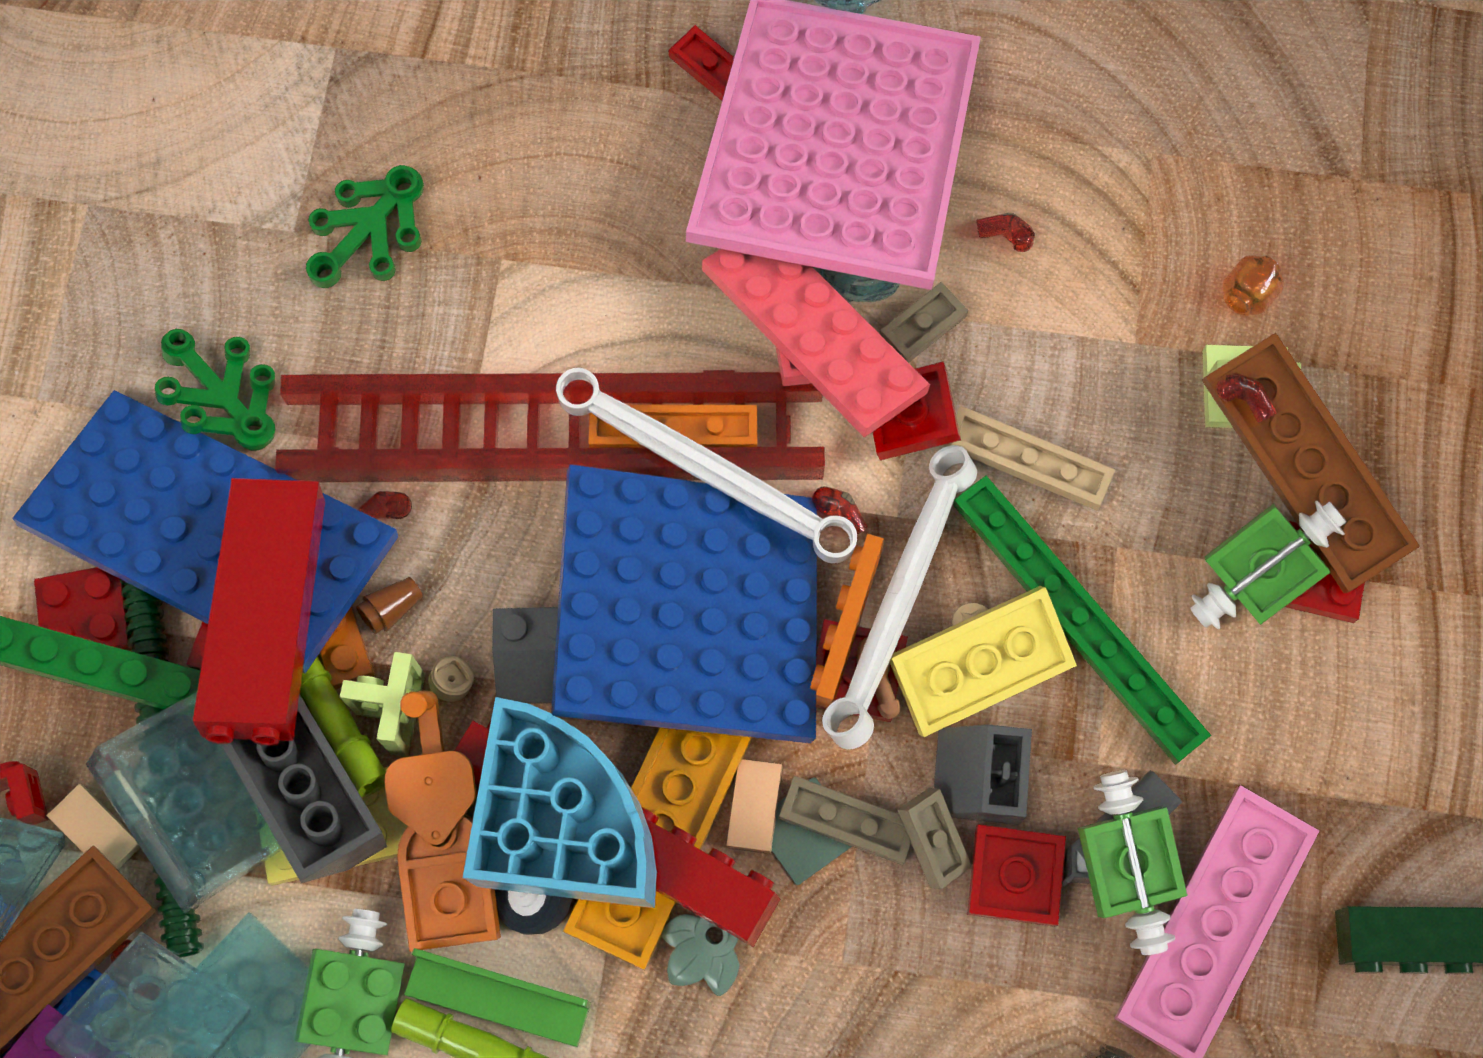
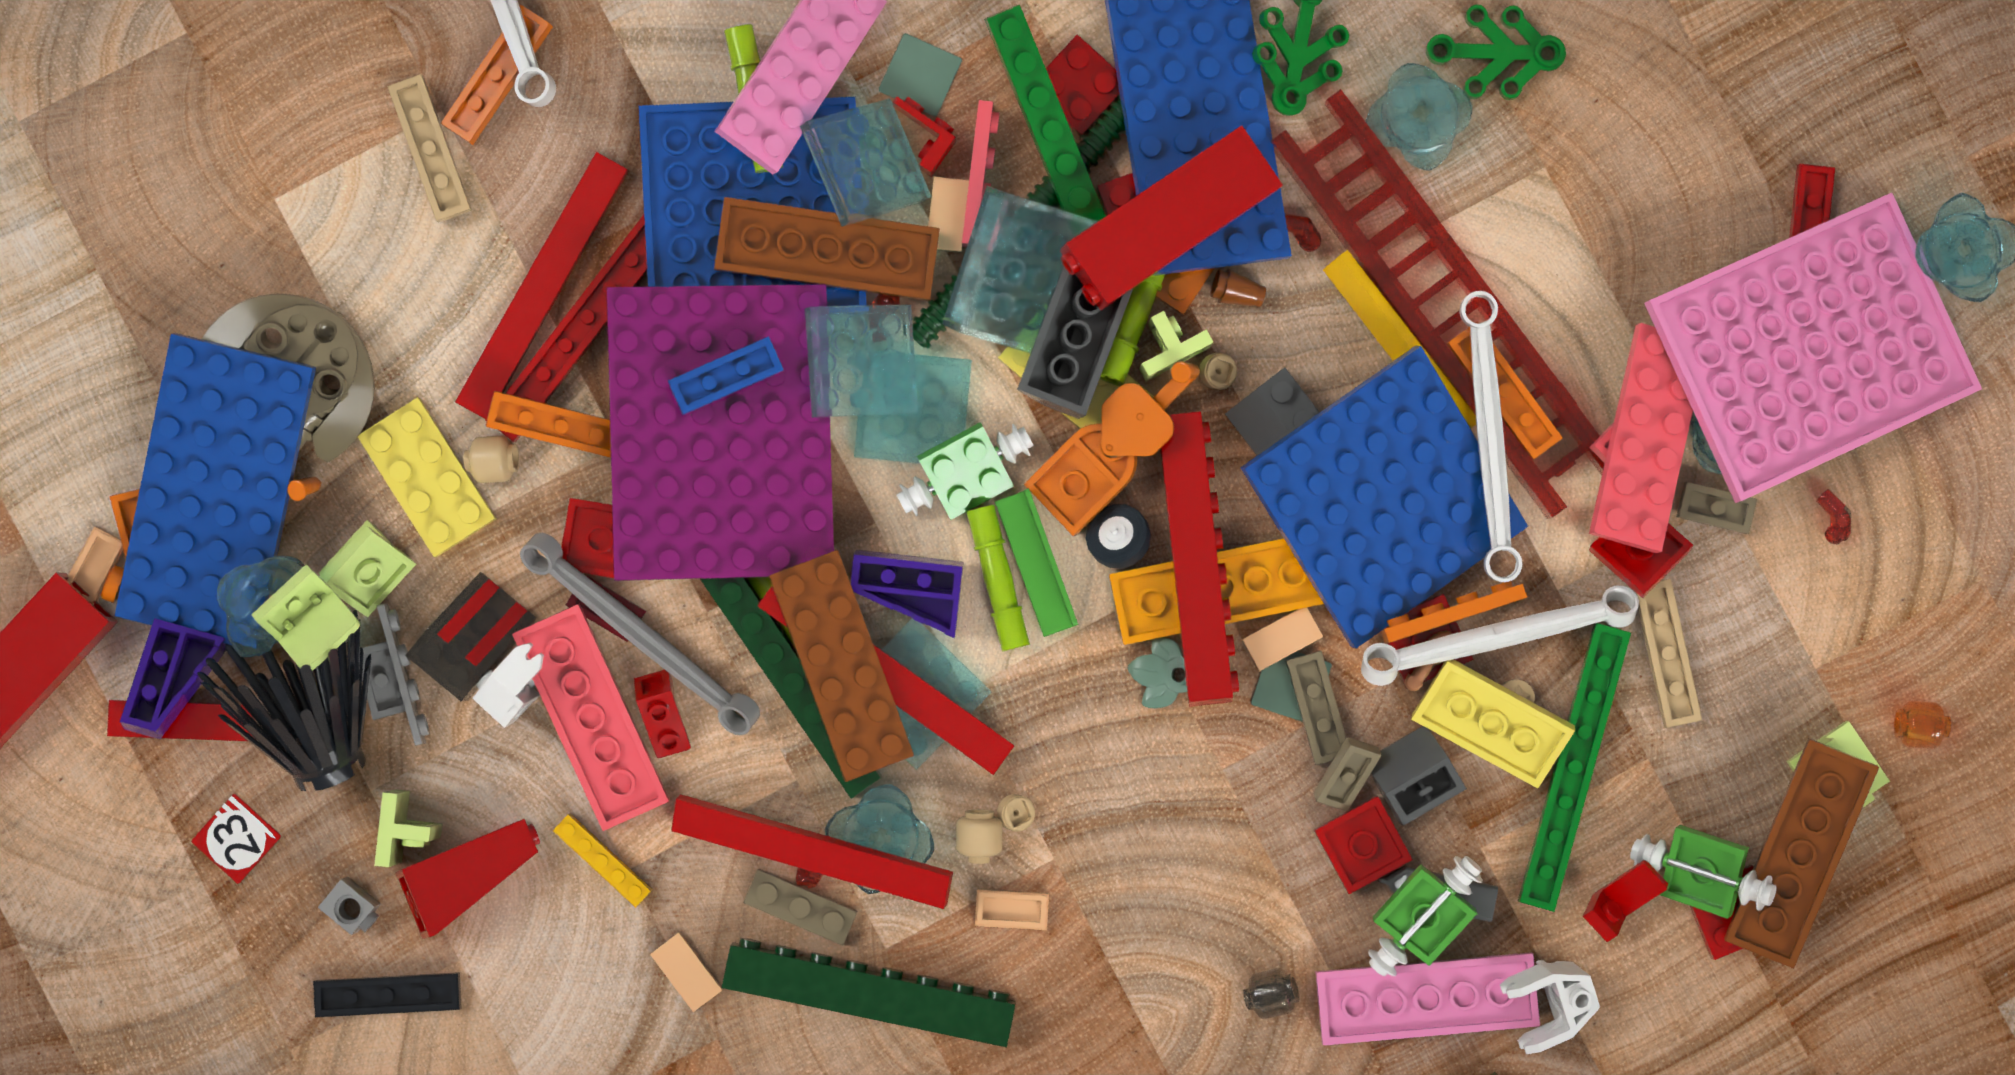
camera: 55 degrees right, 15 degrees up
medium azure brick [462,697,657,908] -> none
clear red arm [812,486,868,534] -> none
clear red arm [1216,372,1278,424] -> none
none -> coral plate [962,100,1000,249]
none -> yellow tile [1323,250,1476,429]
none -> clear light blue brick [1364,63,1473,171]
none -> white piece [1500,960,1600,1054]
none -> red bracket [1582,860,1668,942]

